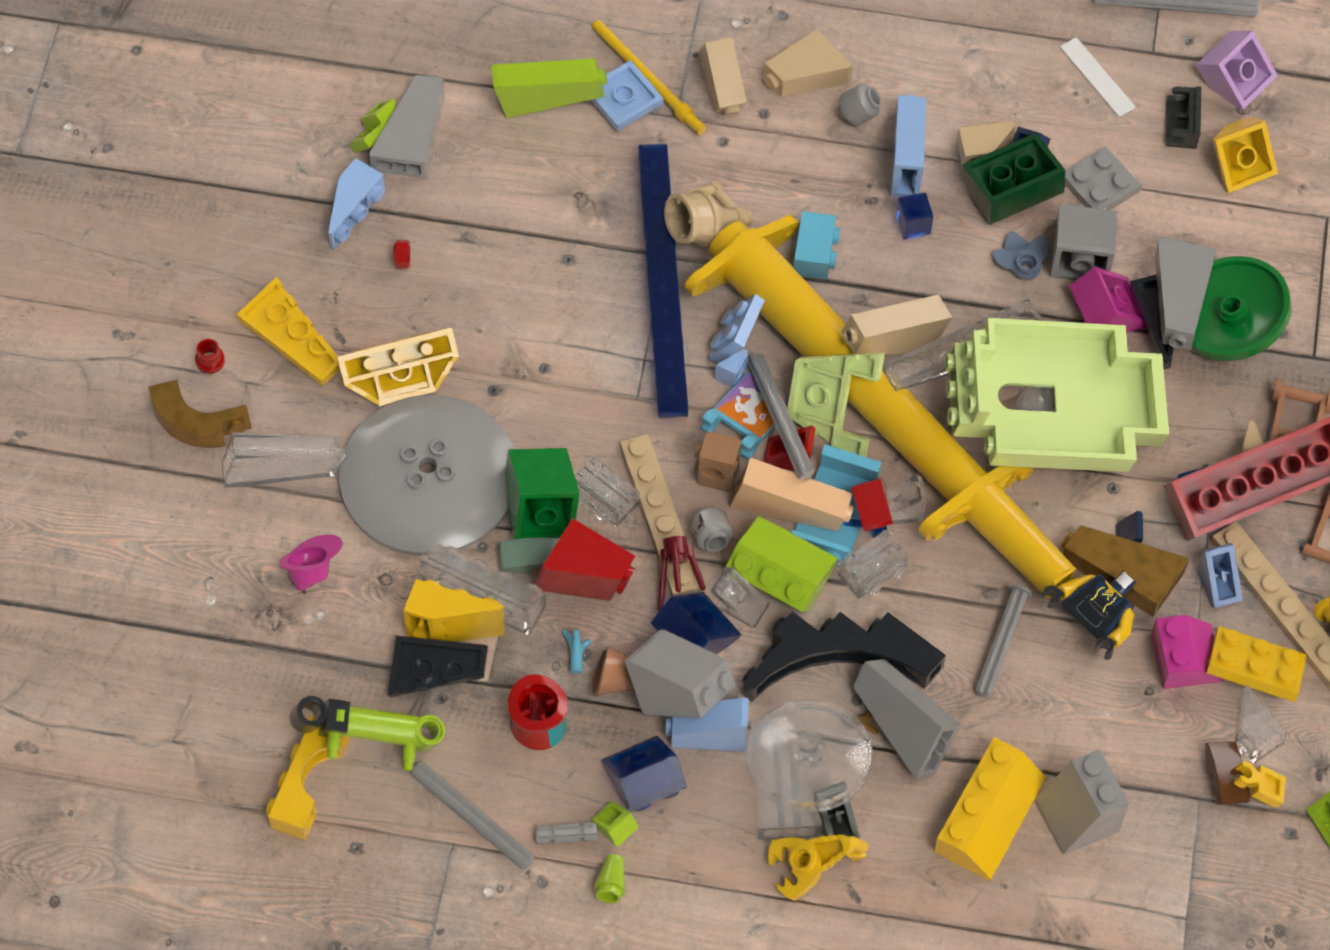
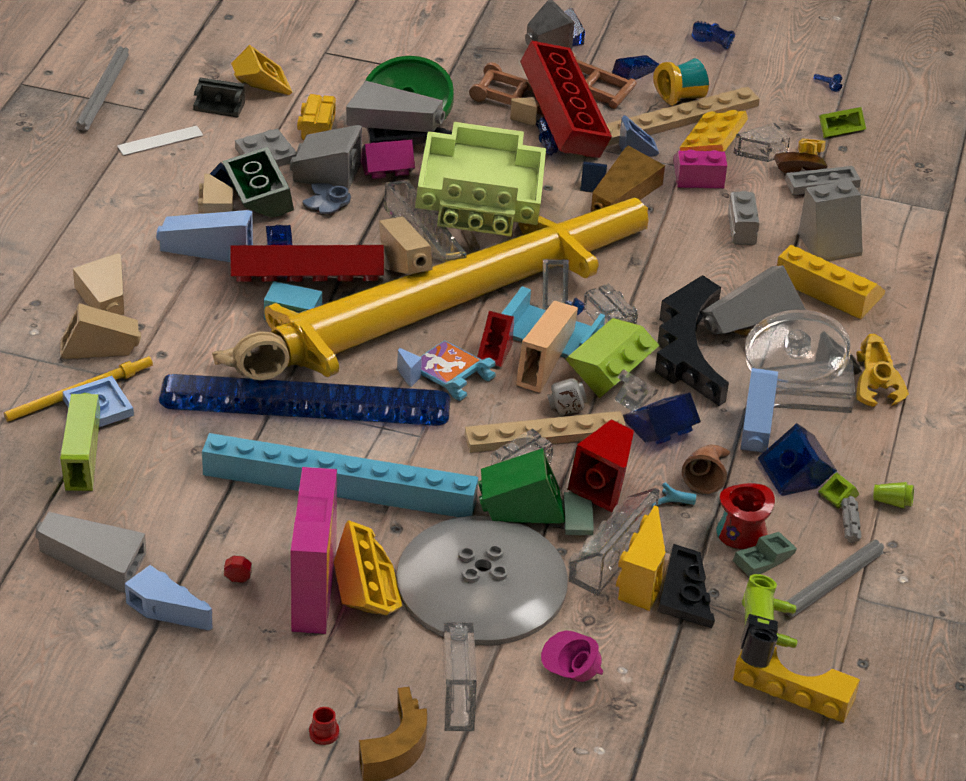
camera: 85 degrees left, 20 degrees down
yellow wing [236,277,340,387] -> none
lime slope [349,98,396,153] -> none
light grey slope [625,630,736,718] -> none
dark red plant [657,536,706,612] -> none
medium nougat brick [694,431,742,493] -> none
light blue plate [708,294,765,364] -> none
light grey axle [748,353,814,480] -> none
yellowish green wing [787,353,885,457] -> none
light grey head [838,84,882,125] -> none
red slope [851,477,894,532] -> none
light grey axle [975,584,1032,698] -> none
torso [1041,570,1136,660] -> none
lavender slope [1196,30,1278,110] -> none
none -> medium azure brick [202,433,478,517]
none -> red brick [230,245,384,282]
none -> dark pink tile [291,467,337,634]
none -> yellow brick [297,94,336,140]
none -> light grey brick [728,191,760,245]
none -> sand green slope [732,532,797,577]
none -> light grey plate [785,166,861,195]

